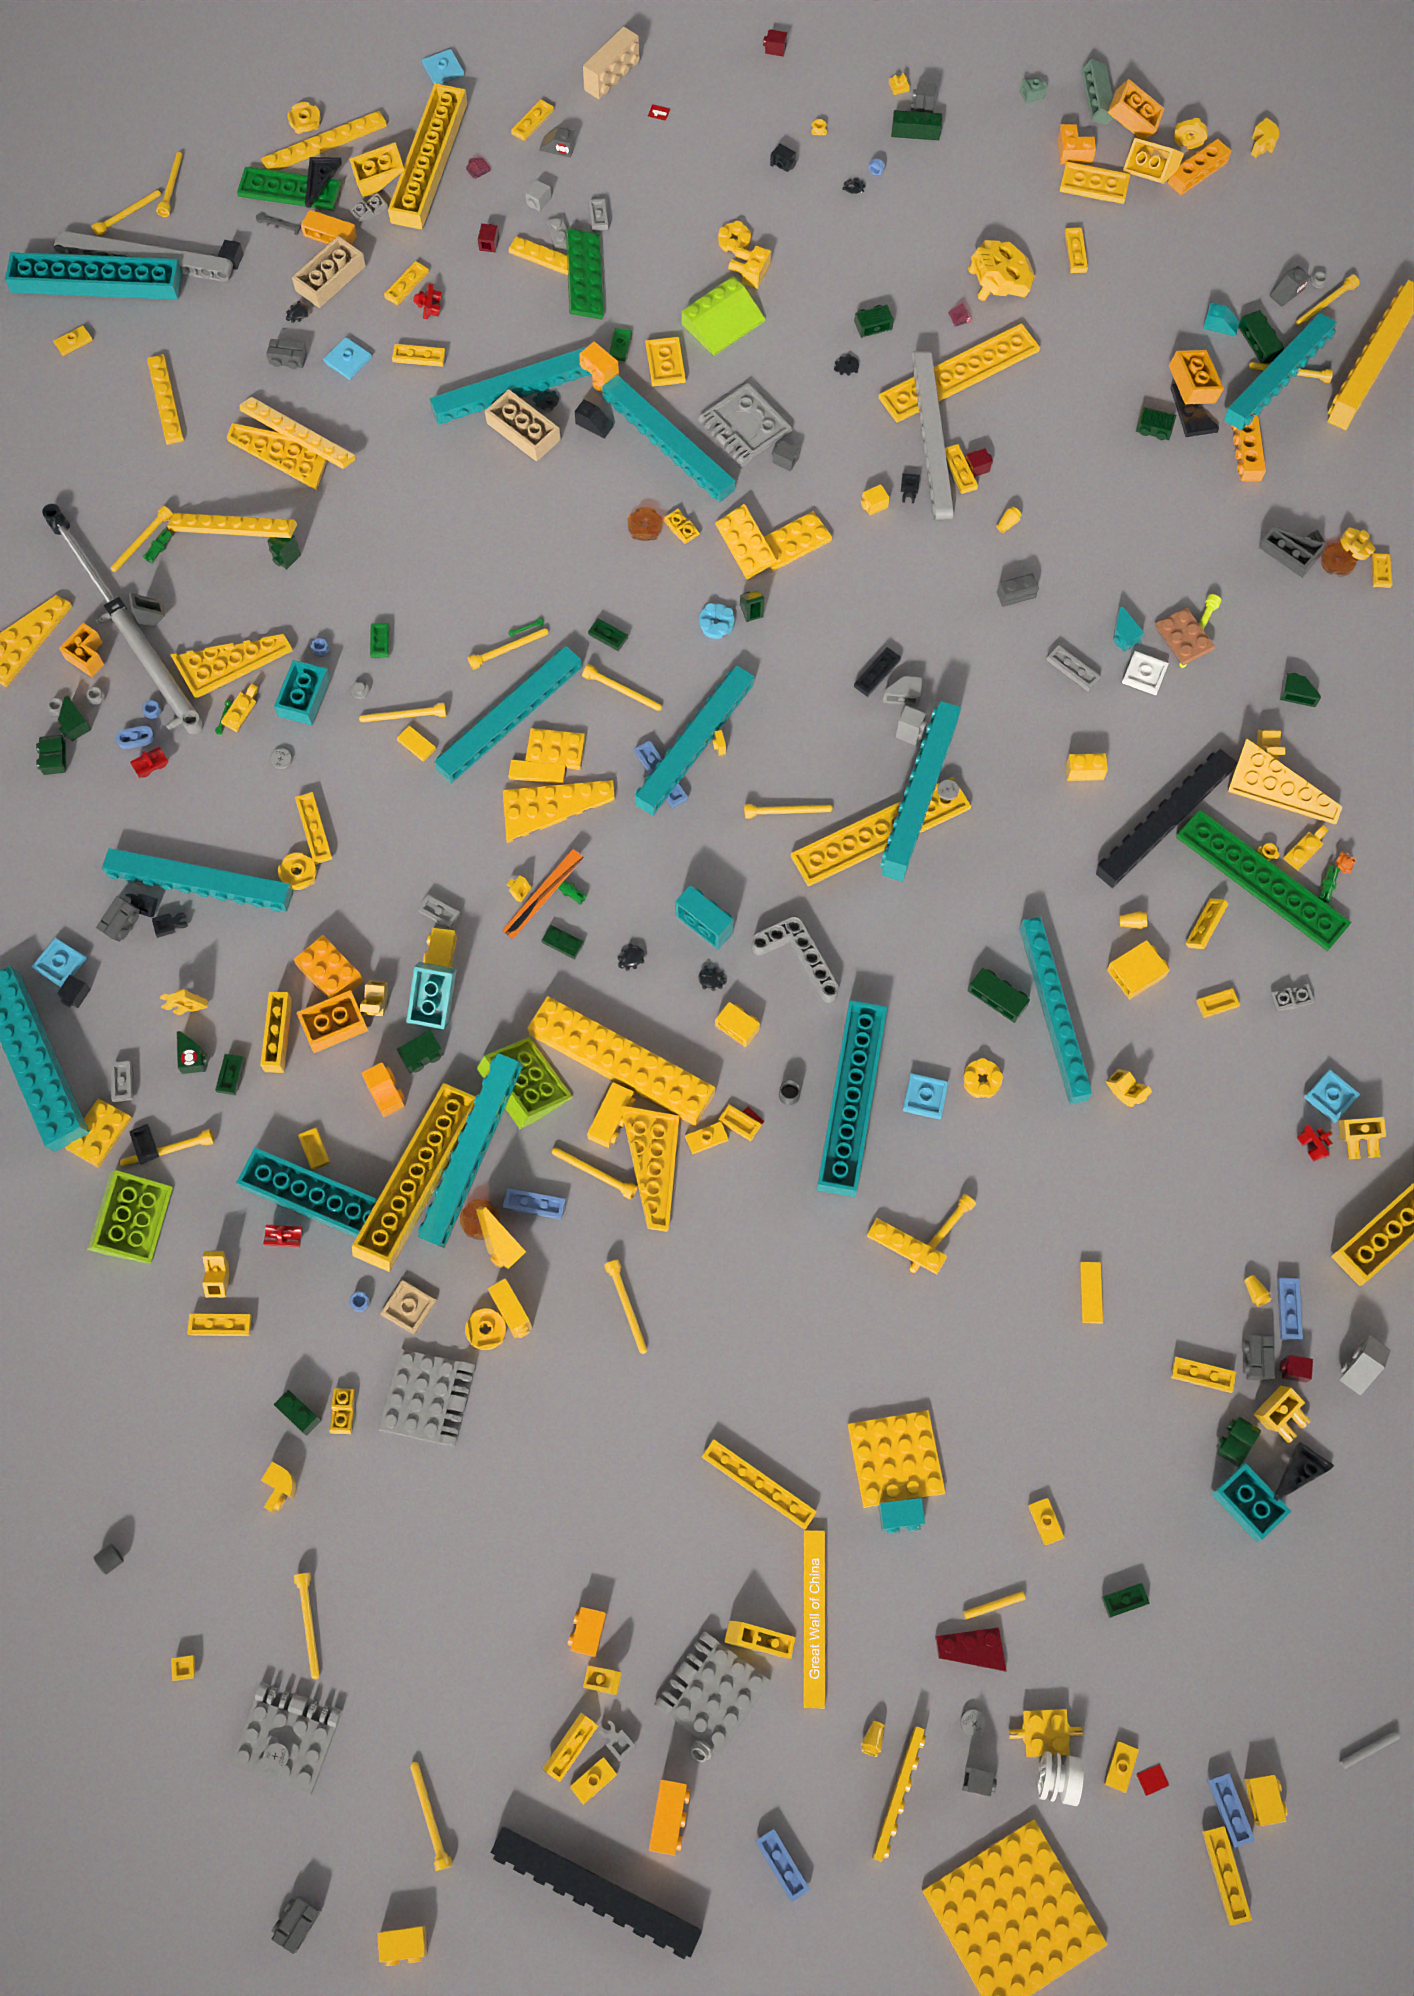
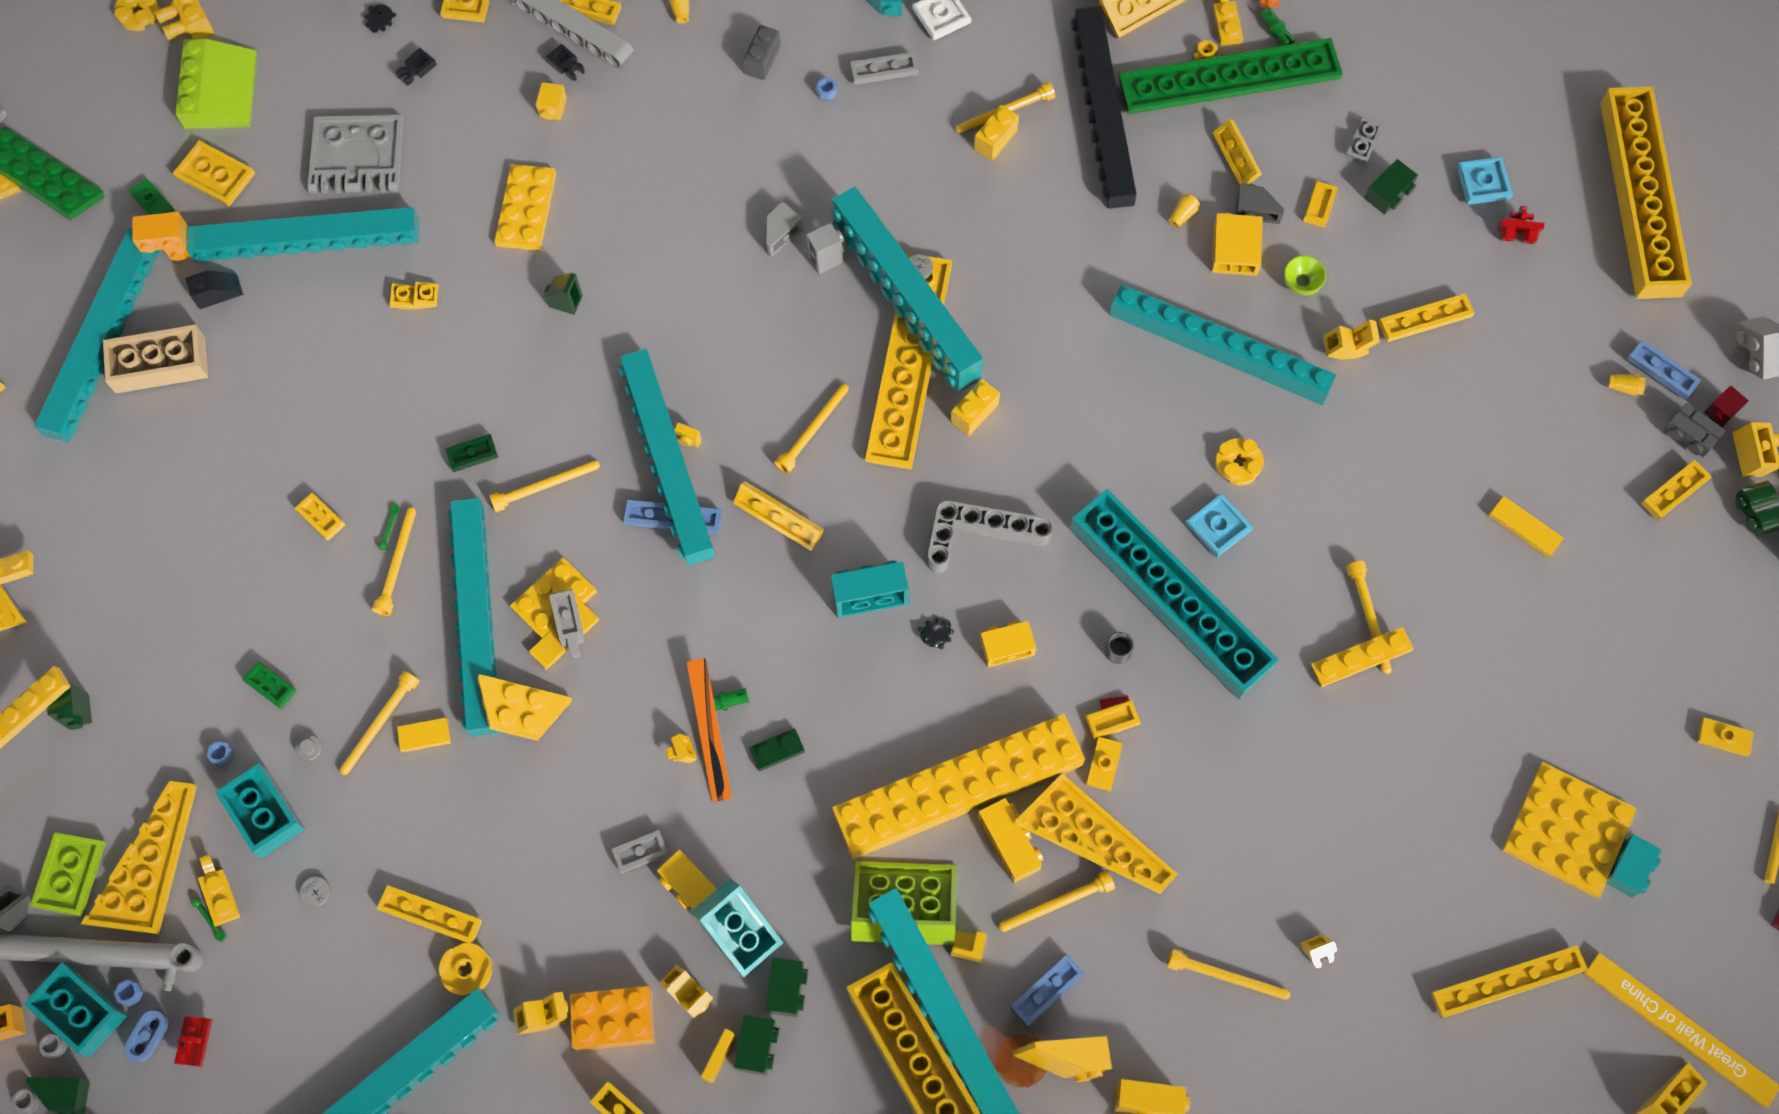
camera: 50 degrees left, 0 degrees up
light orange brick [296,990,368,1053] -> none
light orange brick [361,1062,405,1117] -> none
yellow wing [503,780,615,843] -> none
black piece [533,391,559,410] -> none
black piece [617,943,645,971] -> none
clear orange plate [627,507,663,541] -> none
medium azure plate [699,603,734,639] -> none
yellow plate [715,504,777,580] -> none
dark grey brick [771,440,800,471] -> none
black plate [854,647,901,697] -> none
dark green brick [967,967,1030,1023] -> none
yellow brick [1338,1117,1386,1159] -> none
none -> teal brick [23,963,127,1058]
none -> lime plate [30,832,106,917]
none -> yellow plate [294,492,345,541]
none -> black plate [396,48,437,86]
none -> yellow wing [477,674,572,741]
none -> yellow brick [513,992,568,1035]
none -> light grey hinge [549,589,584,659]
none -> yellow tile [701,1028,736,1084]
none -> yellow plate [733,481,824,551]
none -> dark green brick [734,1015,780,1076]
none -> medium blue tile [816,77,838,100]
none -> yellow brick [951,379,1000,436]
none -> yellow panel [951,931,987,963]
none -> yellow piece [956,81,1055,133]
none -> dark grey slope [1235,184,1284,224]
none -> lime piece [1284,255,1326,296]
none -> tile [1301,933,1337,968]
none -> dark green brick [1364,159,1418,215]
none -> yellow plate [1378,294,1474,342]

